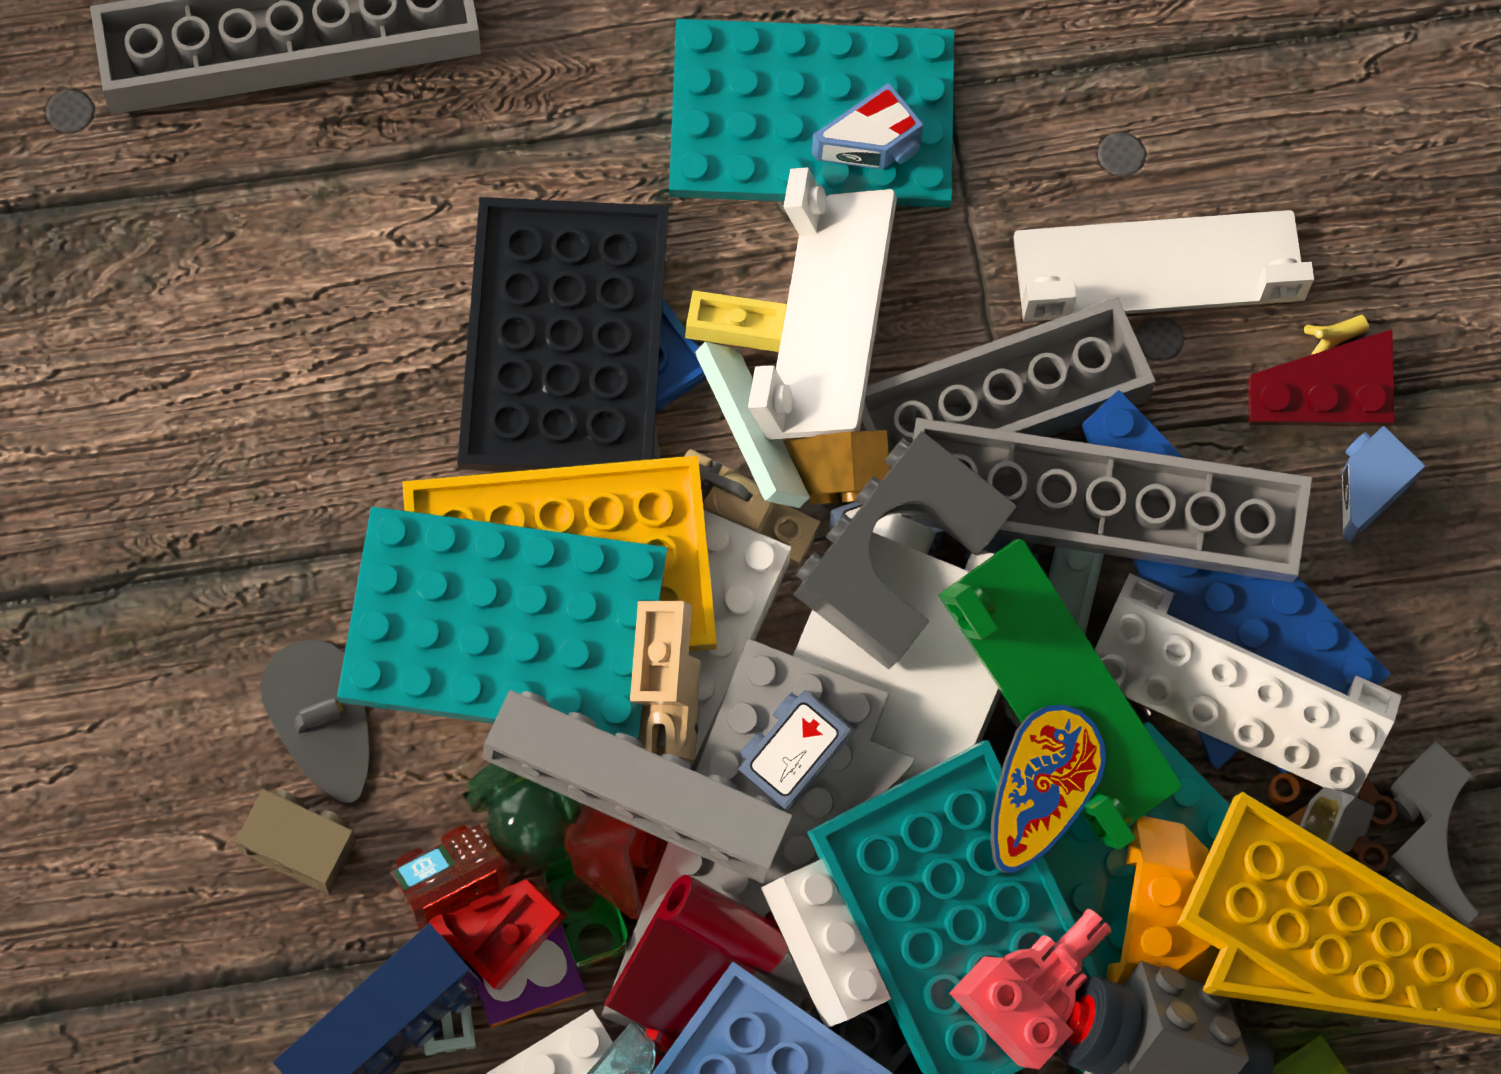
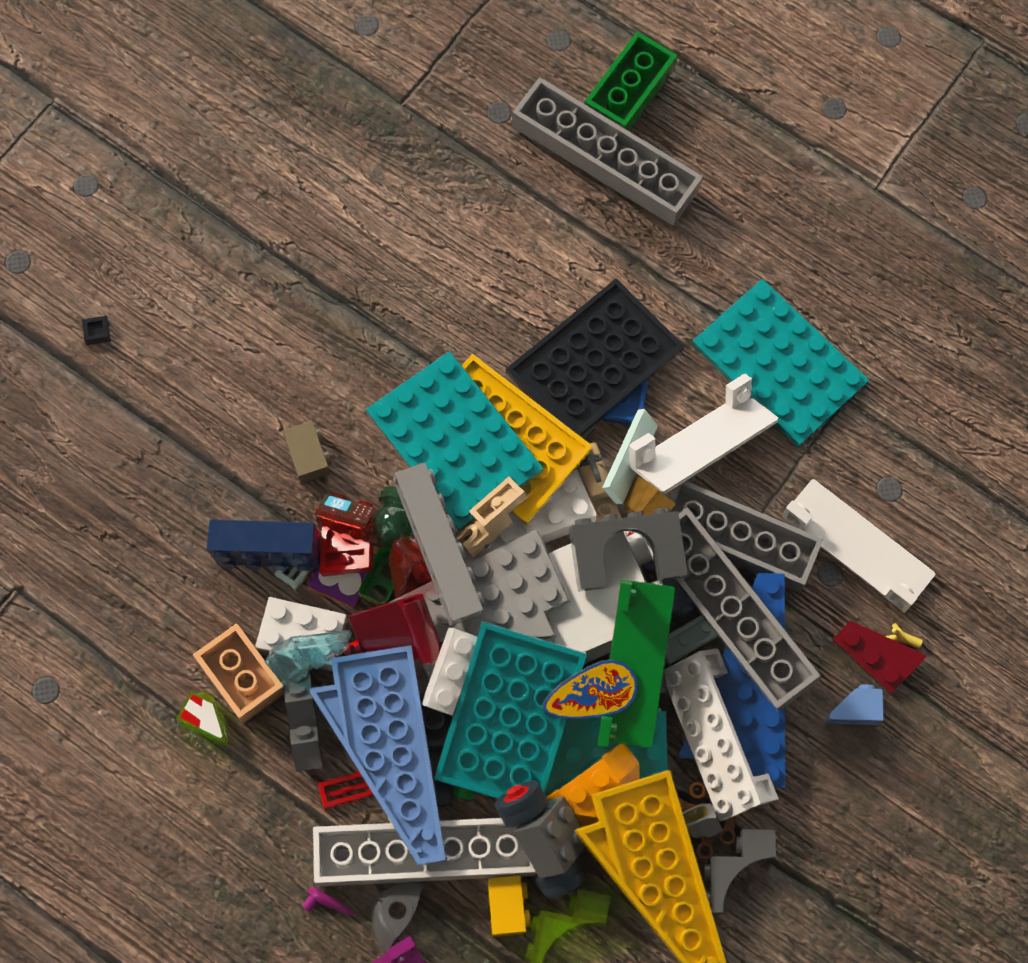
camera: 45 degrees right, 0 degrees up
dark grey shield [260,639,370,805] -> none
light yellow plate [685,290,787,352] -> none
brick [738,690,856,809] -> none
slope [811,83,923,170] -> none
coral brick [949,909,1112,1069] -> none

